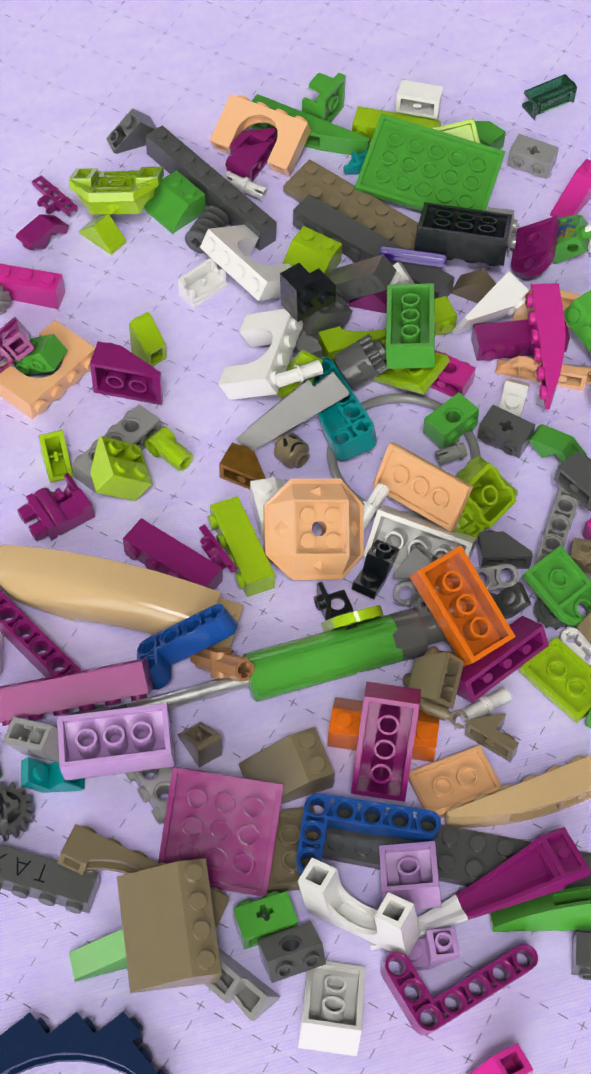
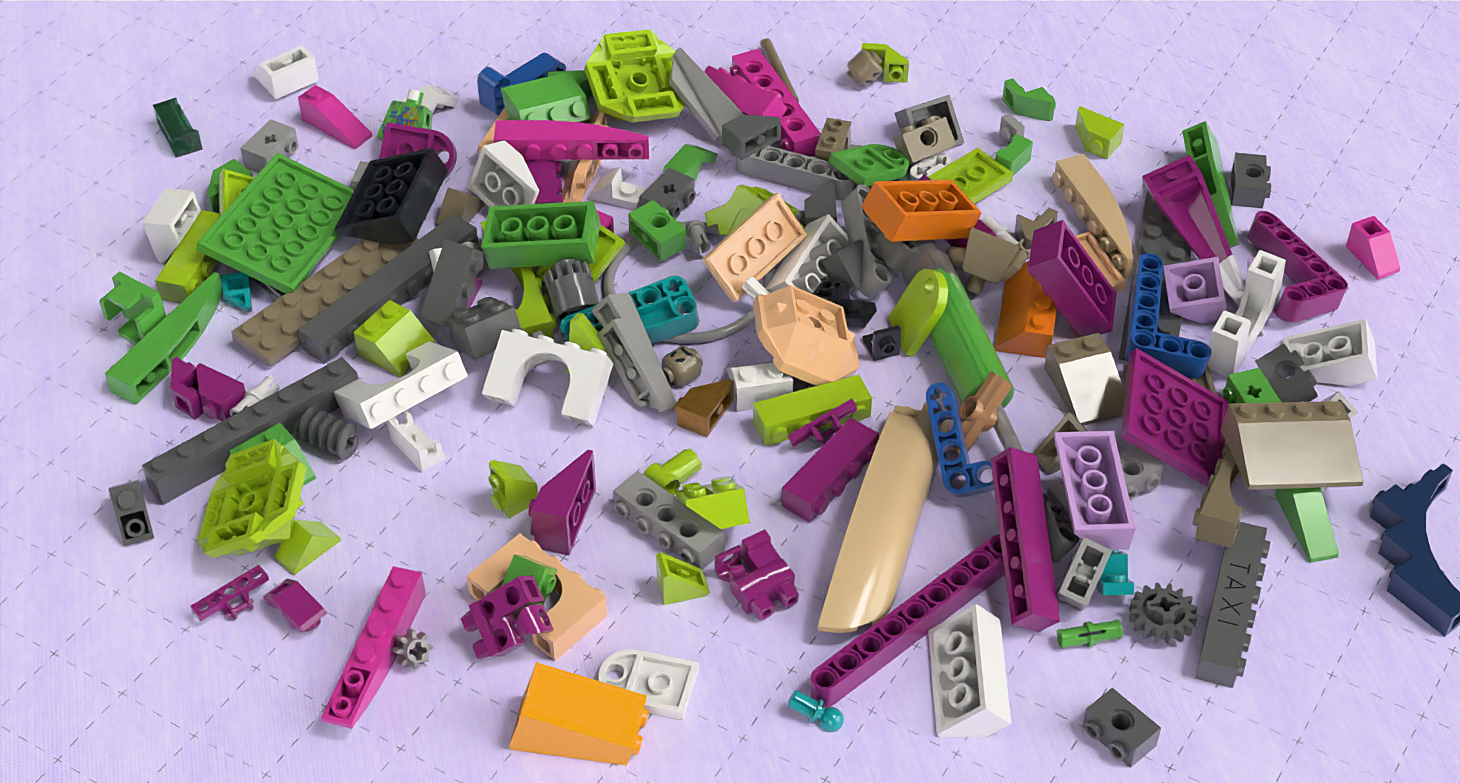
camera: 85 degrees left, 10 degrees down
light nougat arch [210,94,311,177] -> none
white axle [275,360,323,387] -> none
black brick [280,263,336,322] -> none
axle [379,246,446,268] -> none

